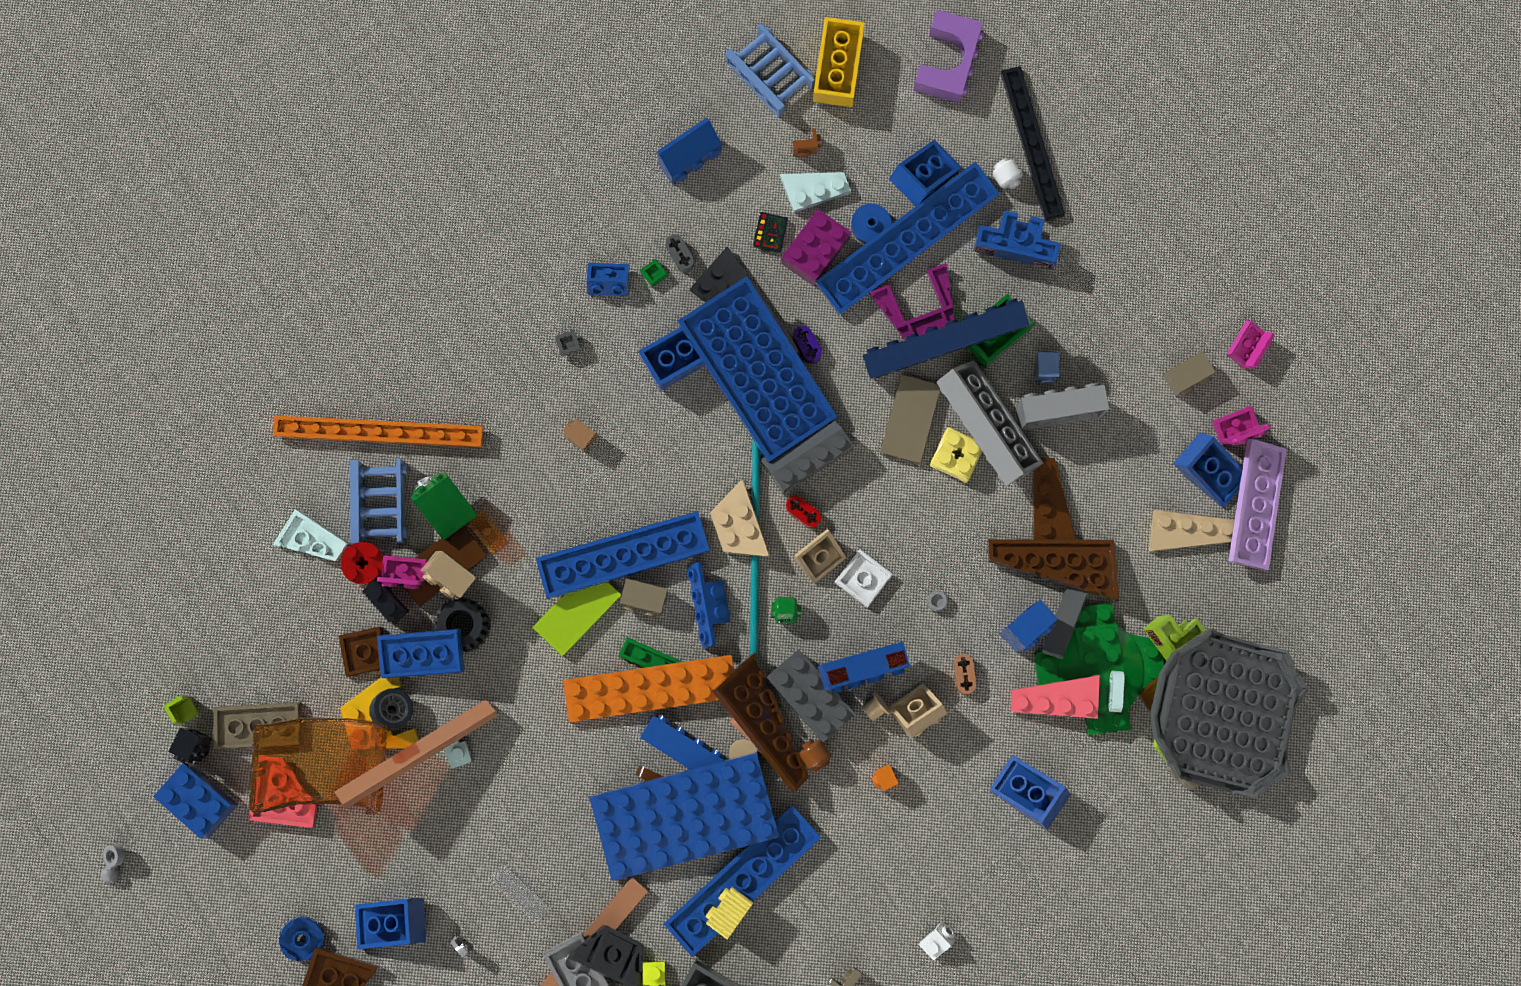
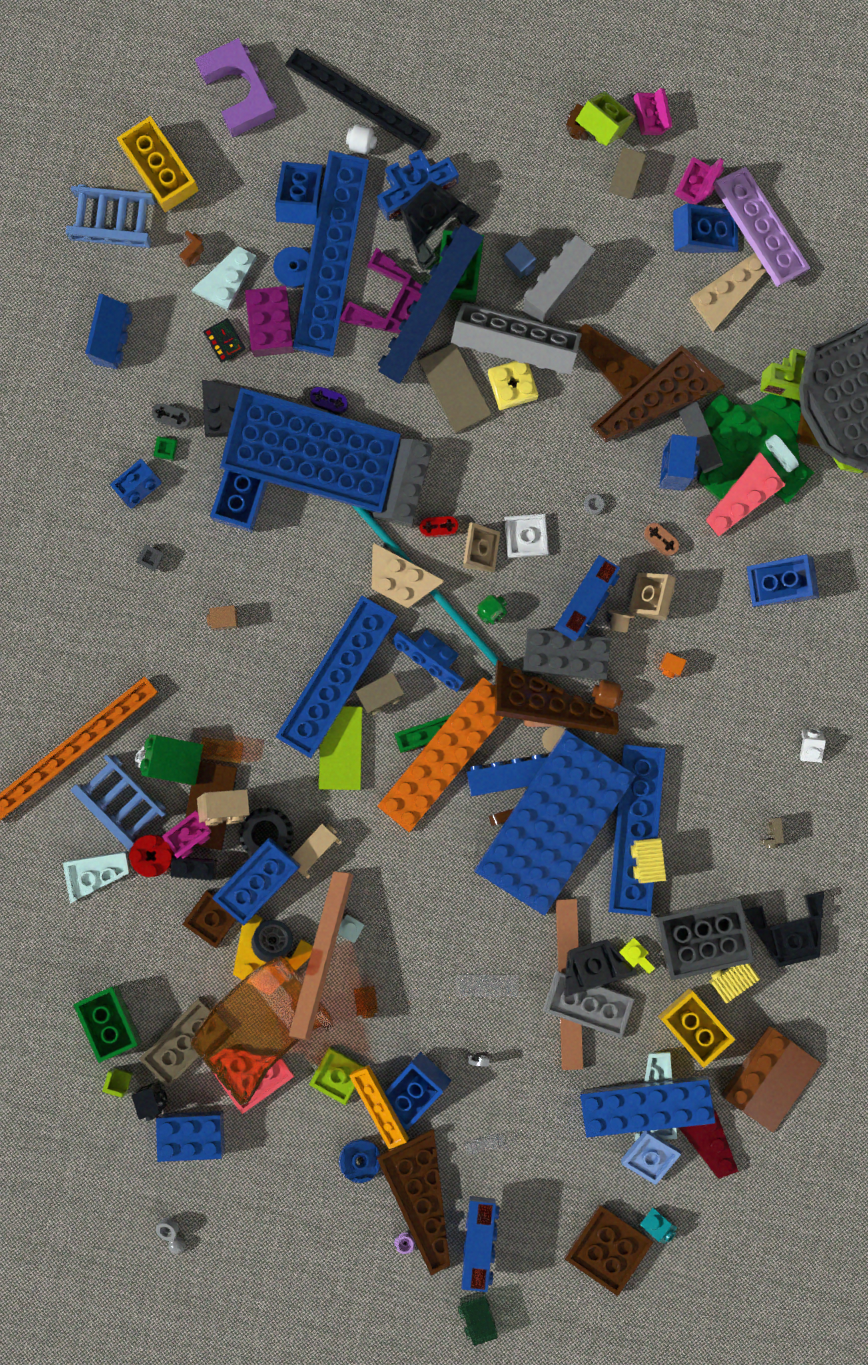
camera: 40 degrees left, 5 degrees up
none -> green brick [73,984,142,1063]
none -> tan brick [292,823,342,879]
none -> lime tile [309,1046,365,1105]
none -> light orange plate [349,1065,409,1149]
none -> clear orange bracket [354,985,379,1019]
none -> black wing [400,181,480,270]
none -> reddish brown bracket [566,104,588,141]
none -> lime brick [576,91,635,146]

